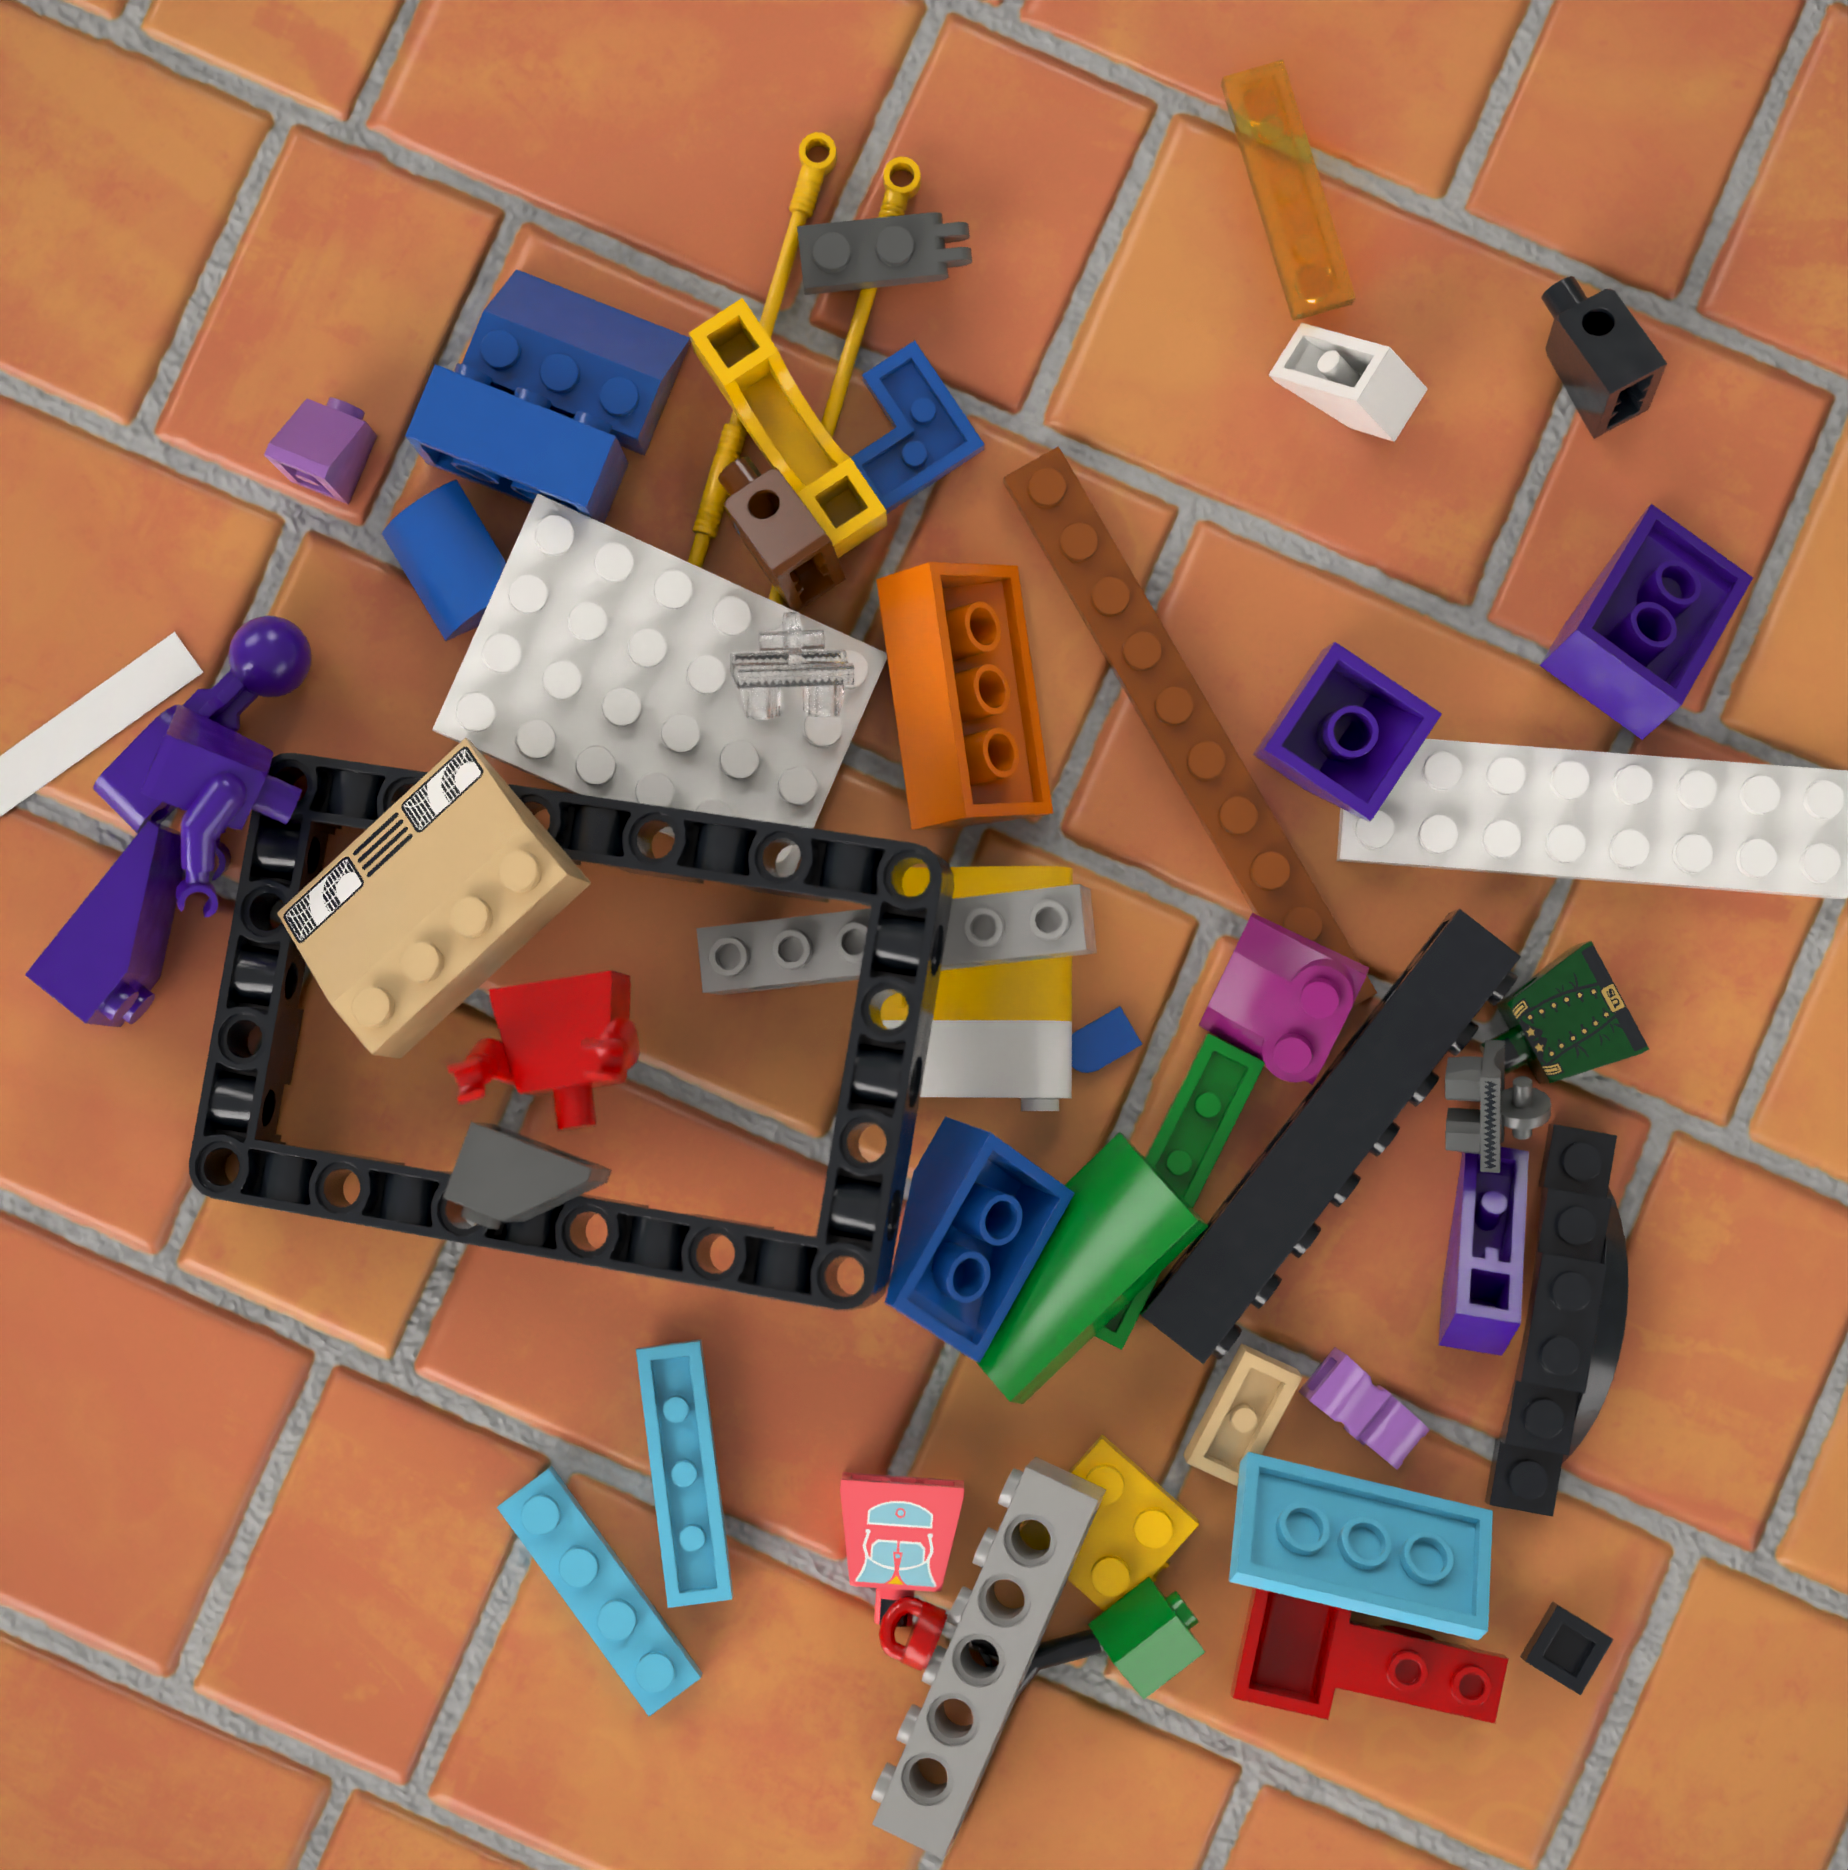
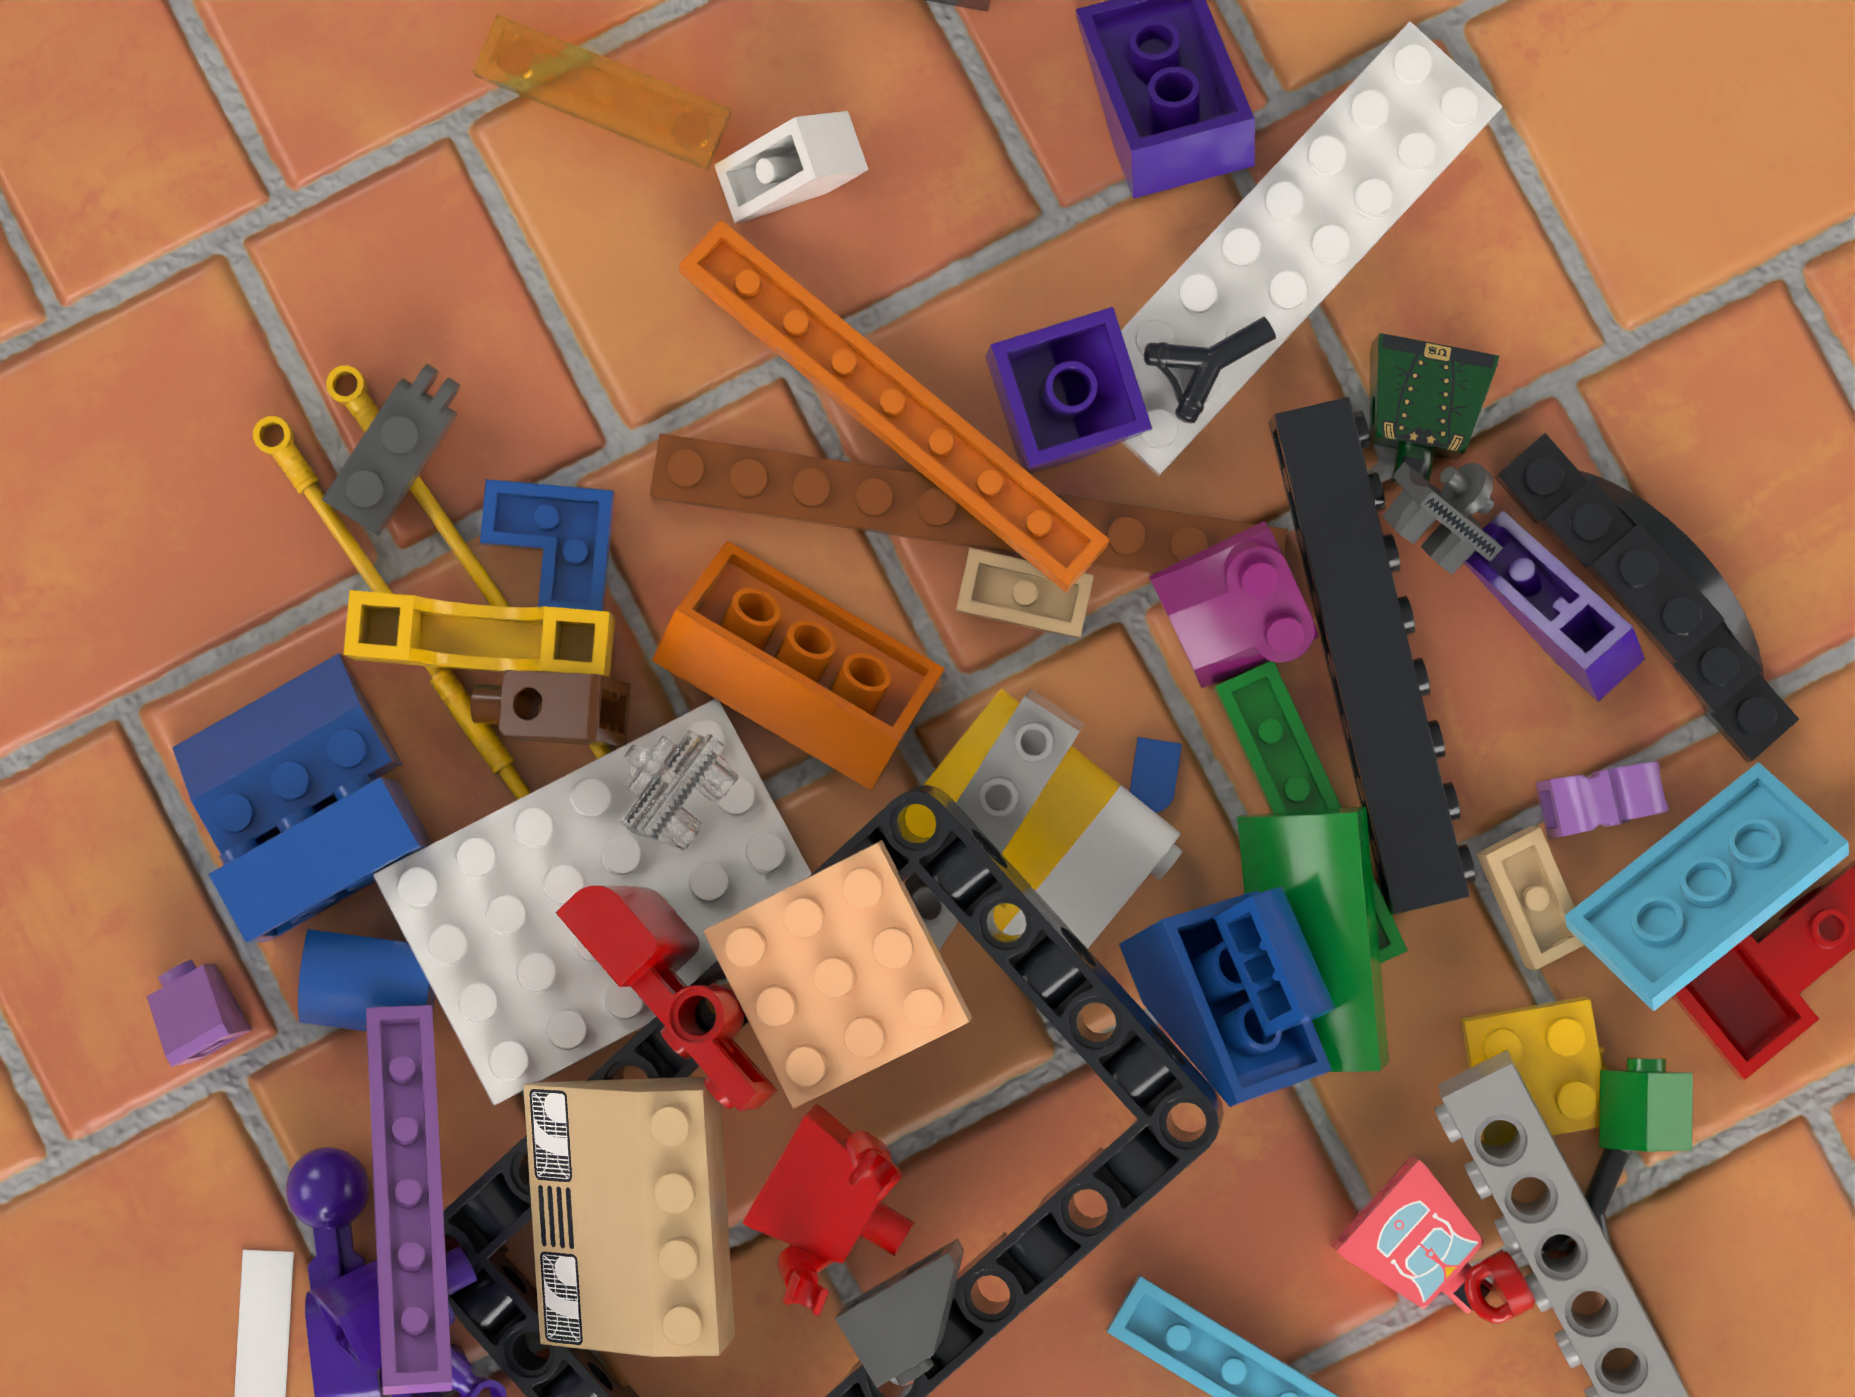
camera: 55 degrees left, 0 degrees up
none -> medium lavender plate [366,1005,452,1395]
none -> red plate [555,885,778,1112]
none -> orange plate [679,220,1109,593]
none -> light nougat plate [703,840,972,1109]
none -> tan plate [956,548,1094,639]
none -> black piece [1143,316,1276,424]
none -> blue brick [1214,887,1336,1037]

